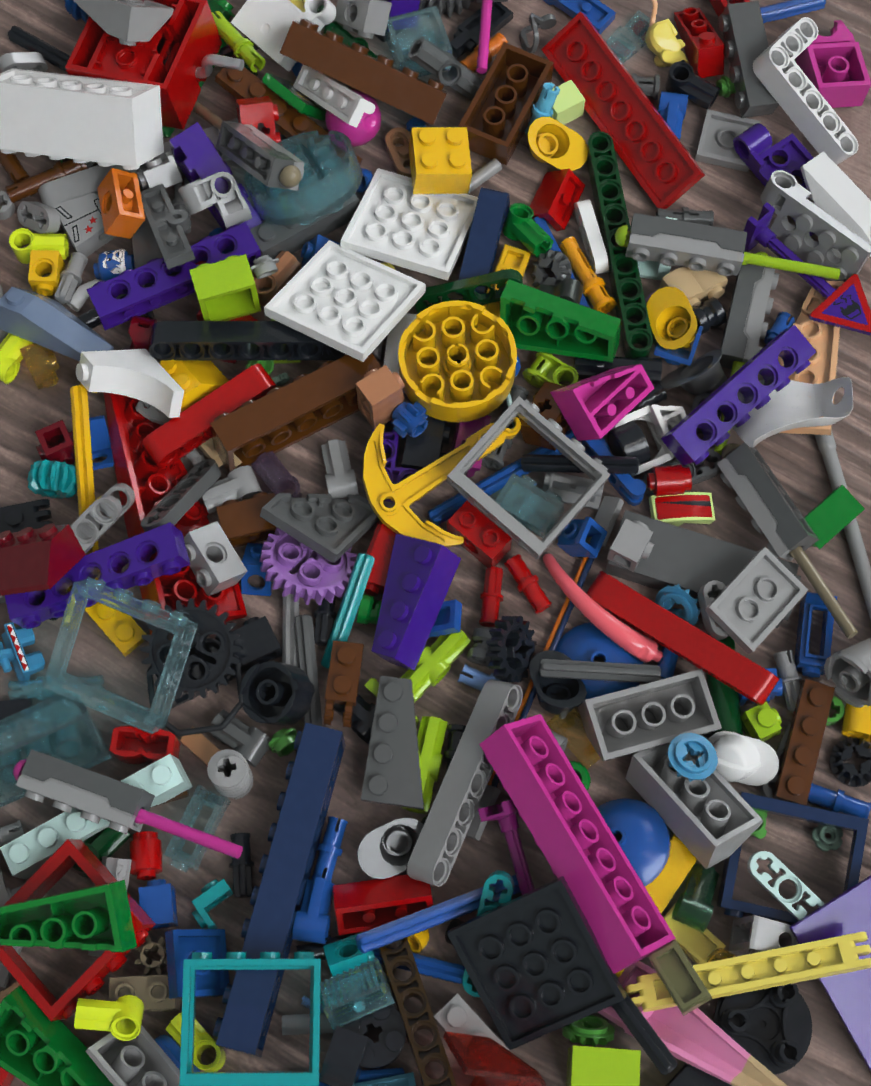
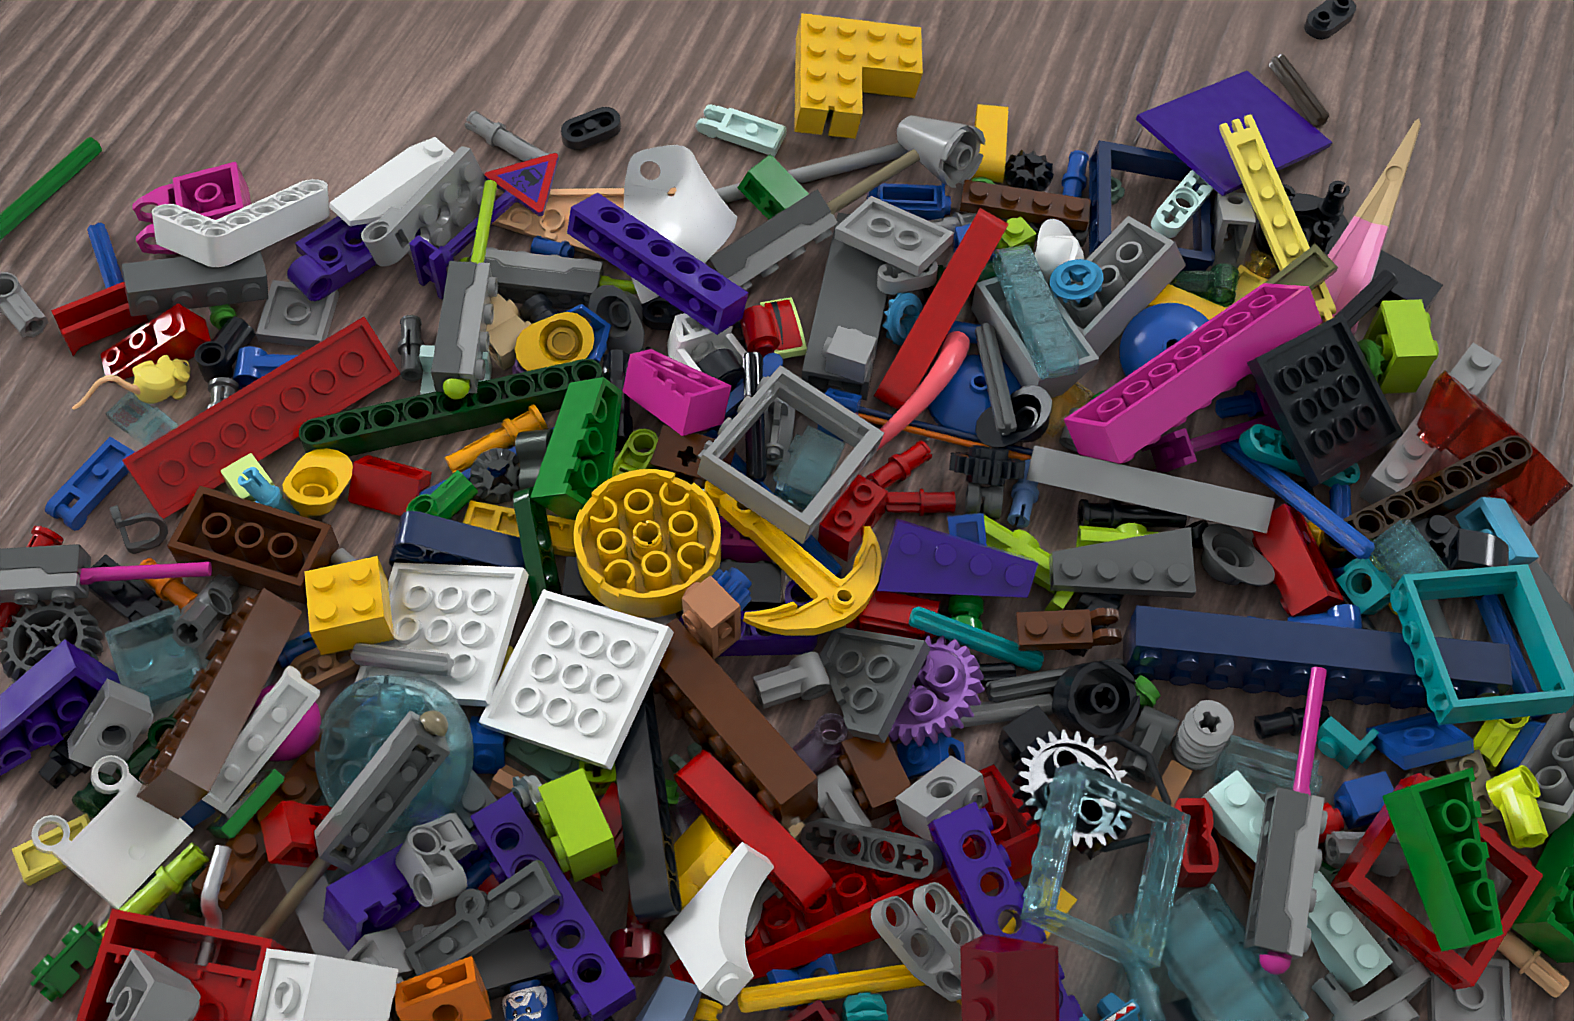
camera: 100 degrees left, 10 degrees down
white beam [574,199,609,275] -> none
none -> light grey axle [350,643,454,676]
none -> clear light blue beam [993,245,1079,380]

